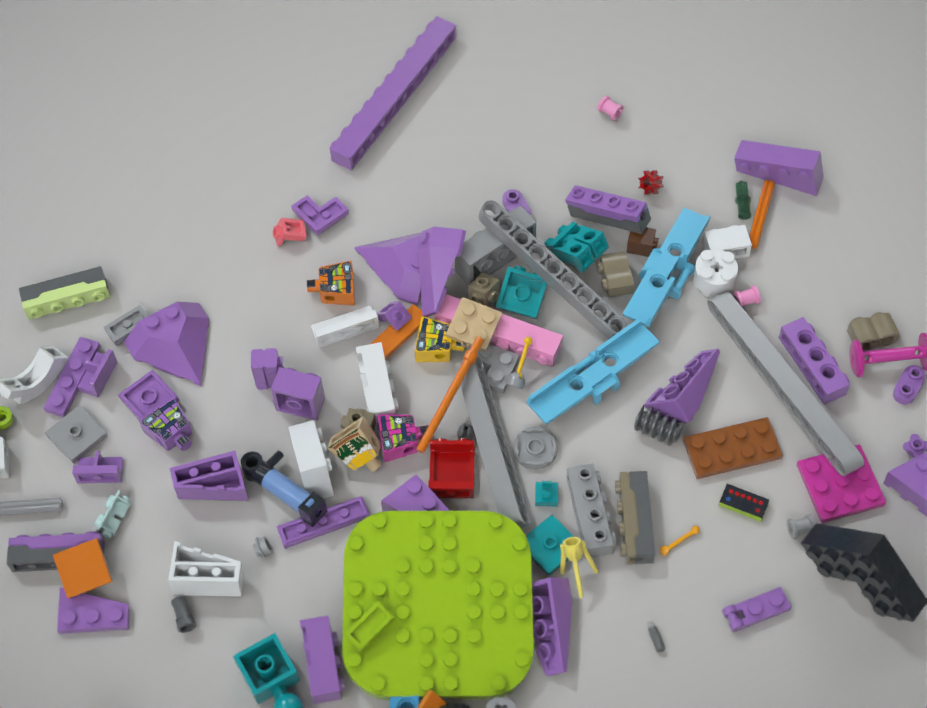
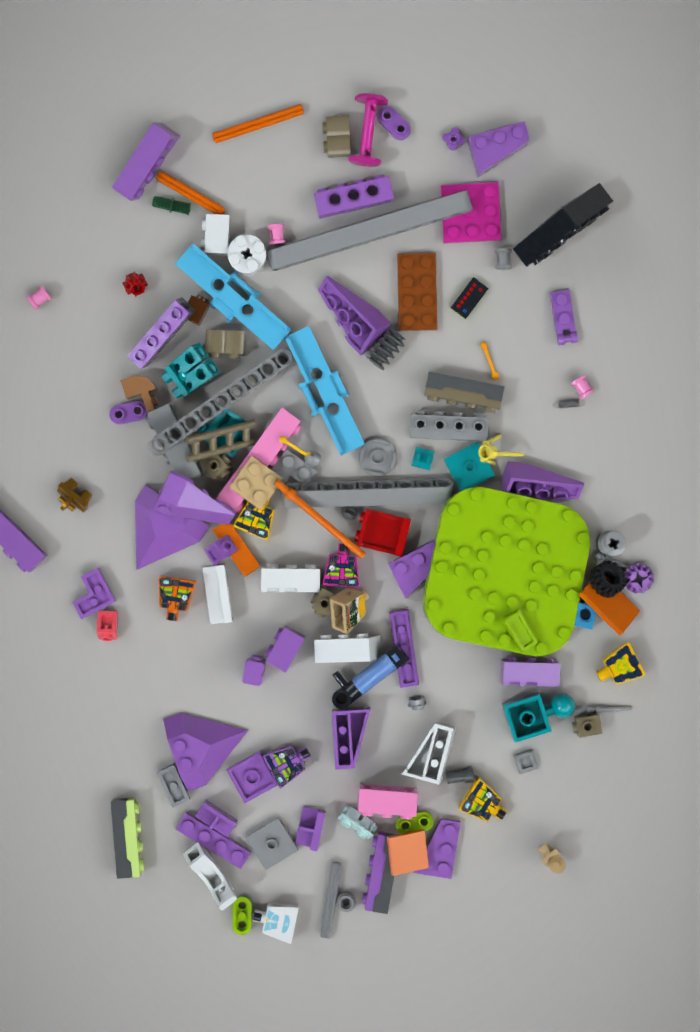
camera: 80 degrees left, 30 degrees up
none -> pearl gold hips [57,478,92,513]
none -> medium nougat brick [120,376,158,412]
none -> dark tan bar [185,420,257,463]
none -> orange axle [212,104,304,143]
none -> light grey plate [337,892,356,912]
none -> bright pink brick [358,783,418,819]
none -> lime plate [395,811,434,834]
none -> torso [458,776,507,822]
none -> light grey tile [514,750,538,774]
none -> bright pink bush [570,375,595,400]

